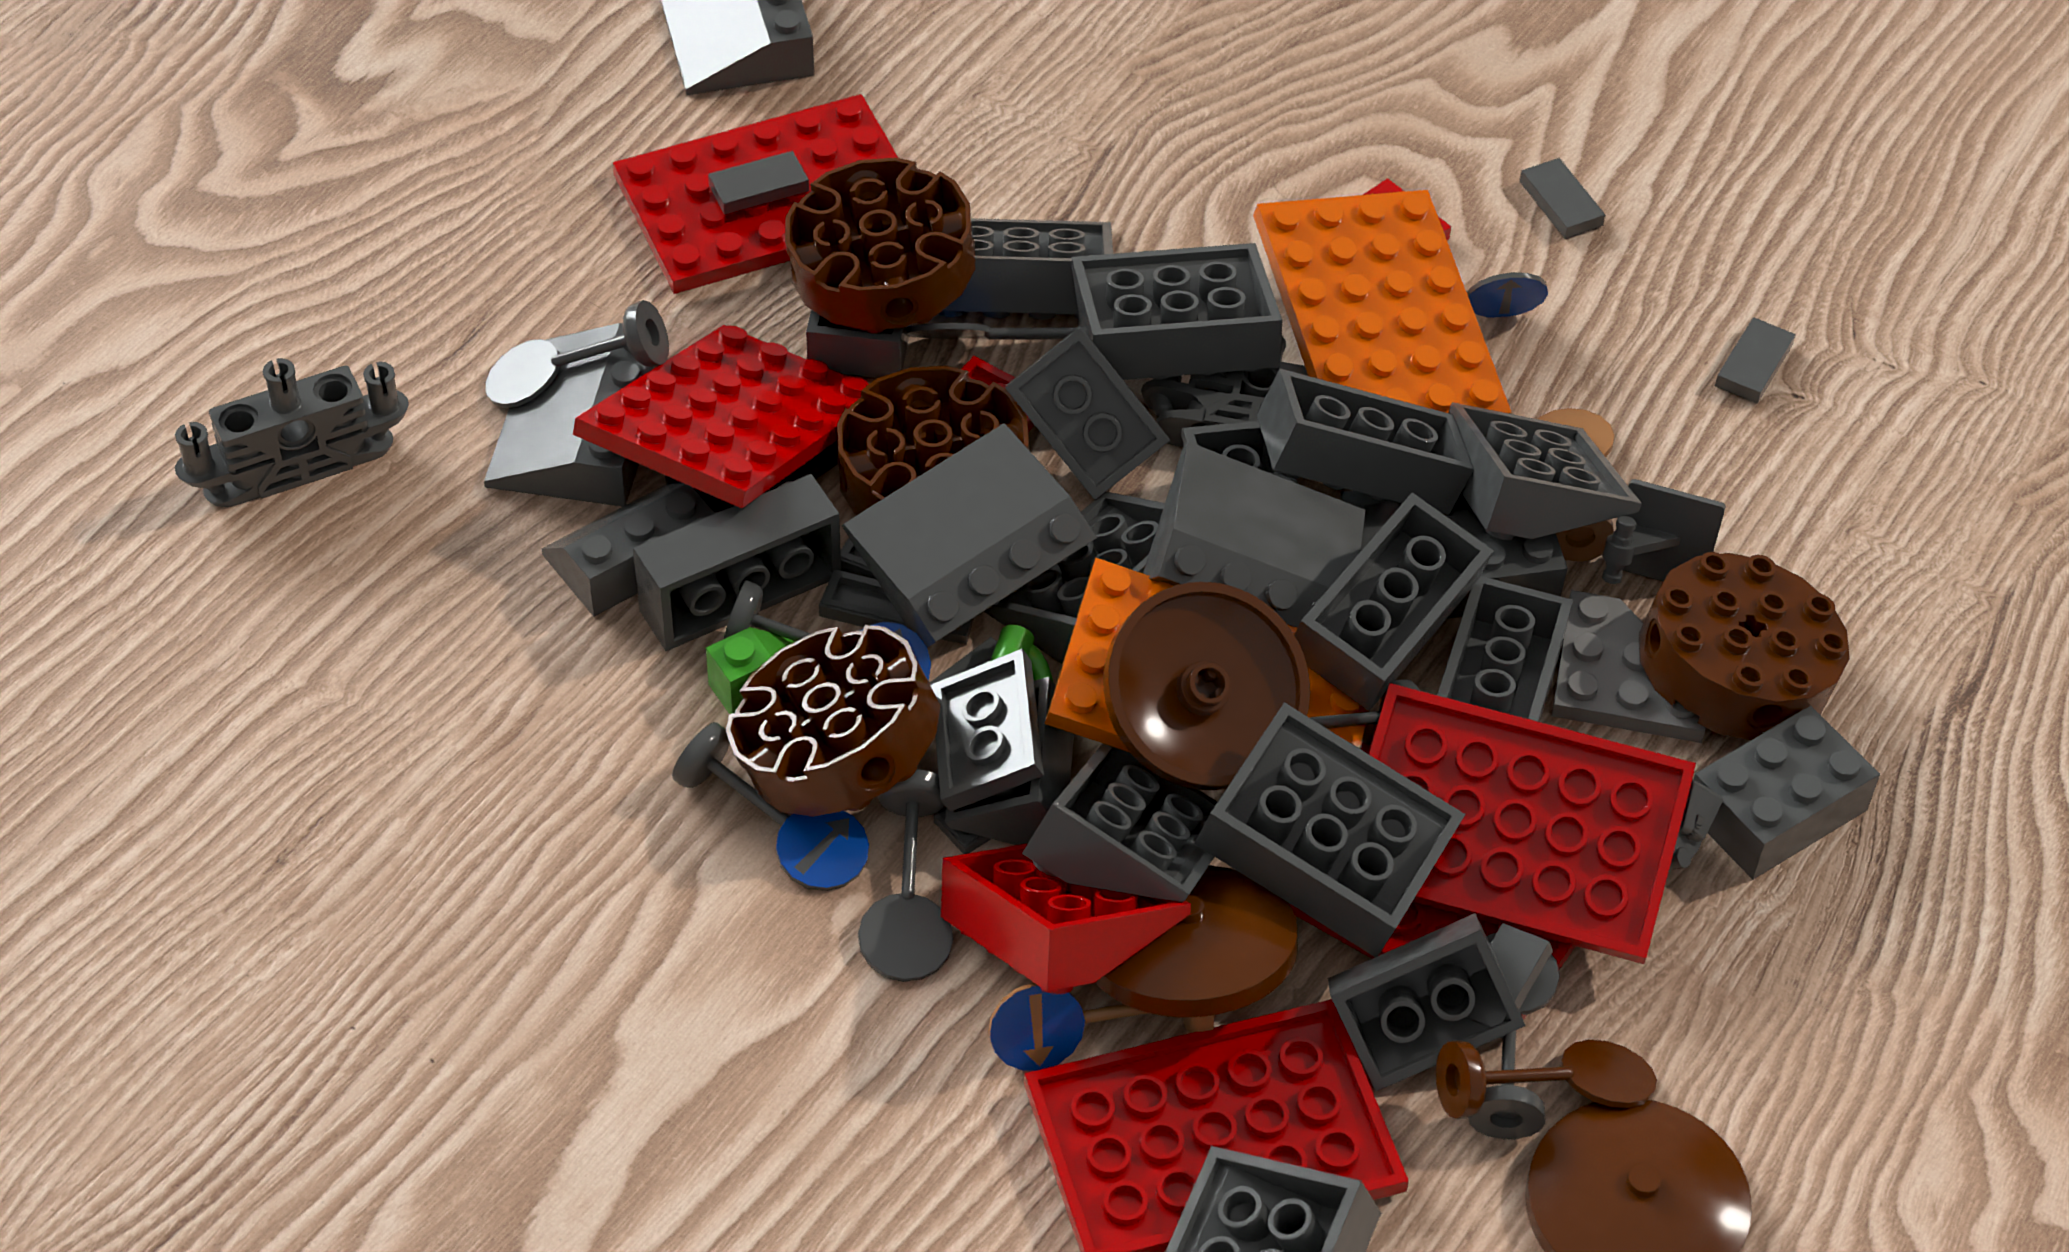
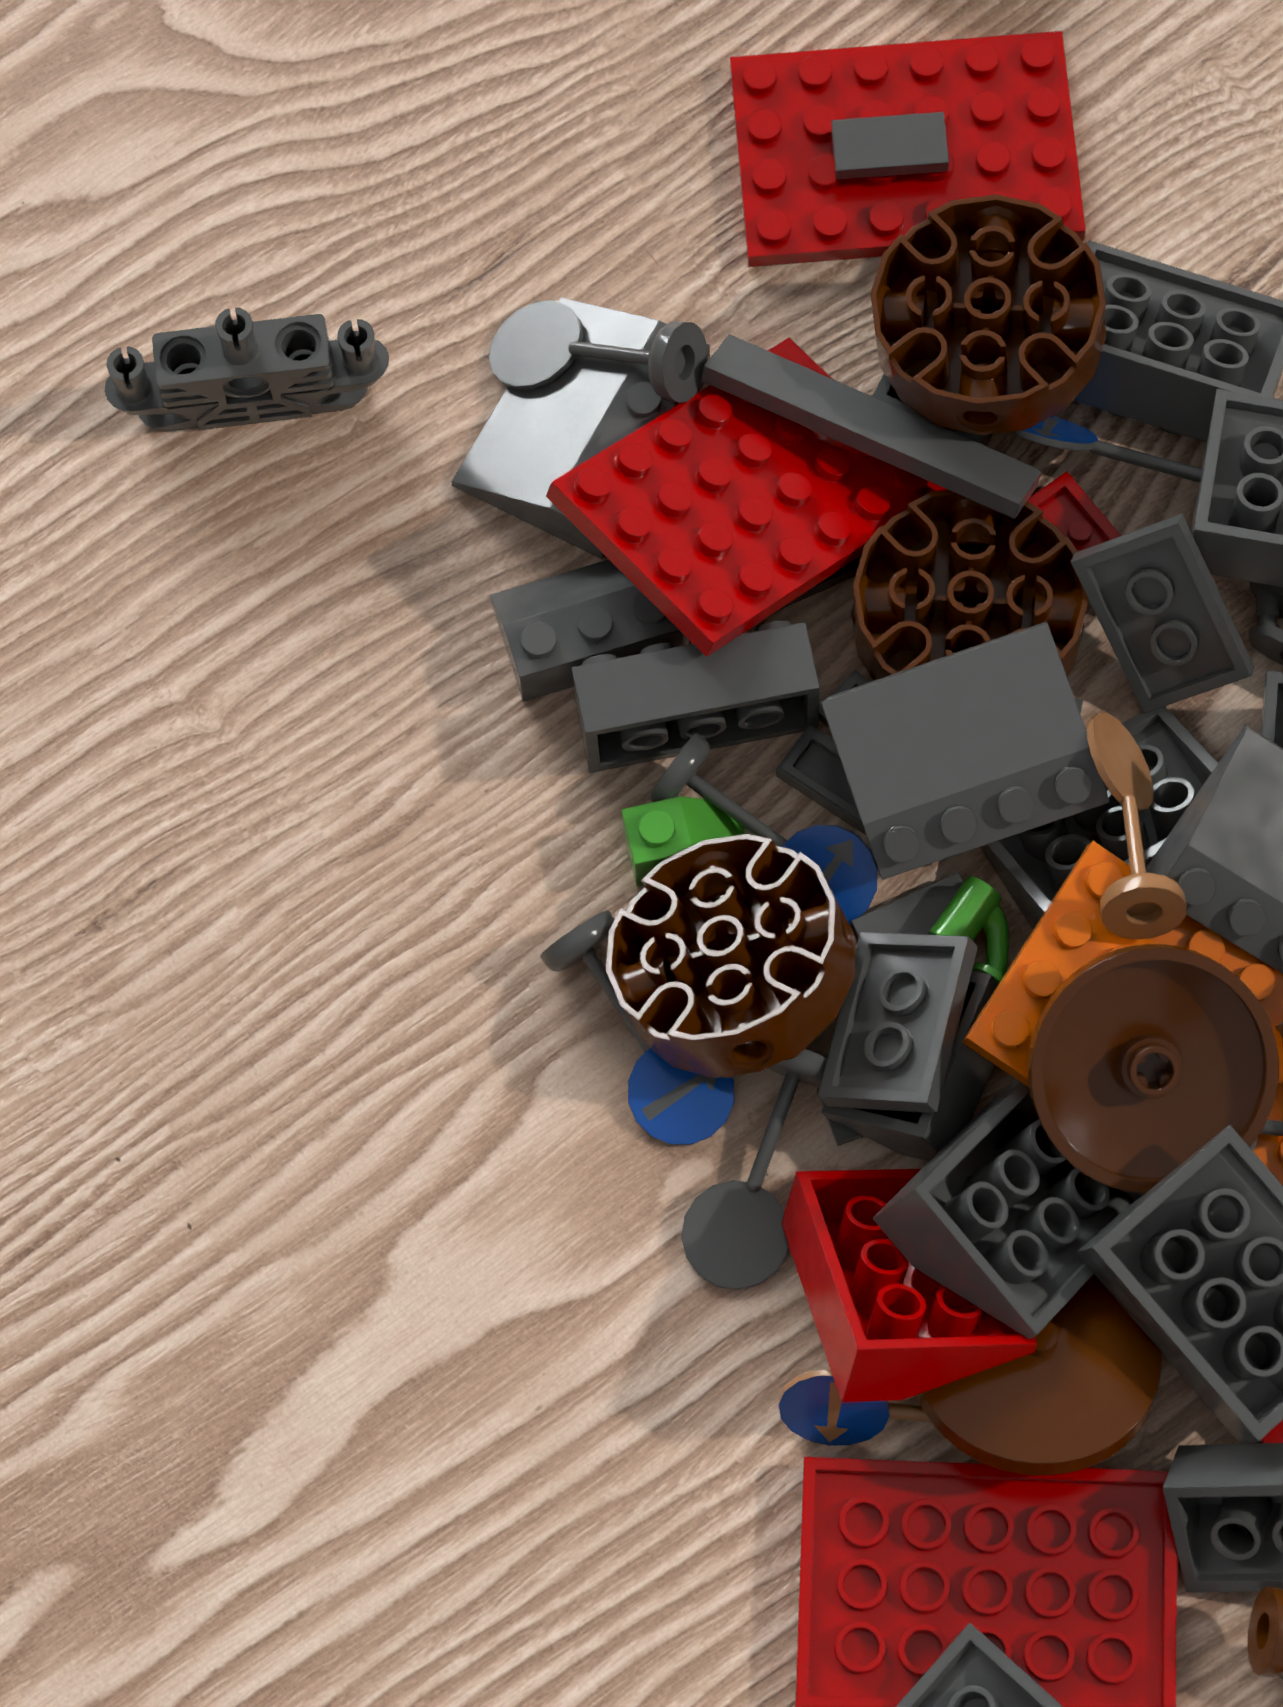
camera: 25 degrees right, 20 degrees up
none -> dark grey tile [701,334,1042,519]
none -> medium nougat piece [1087,713,1186,939]

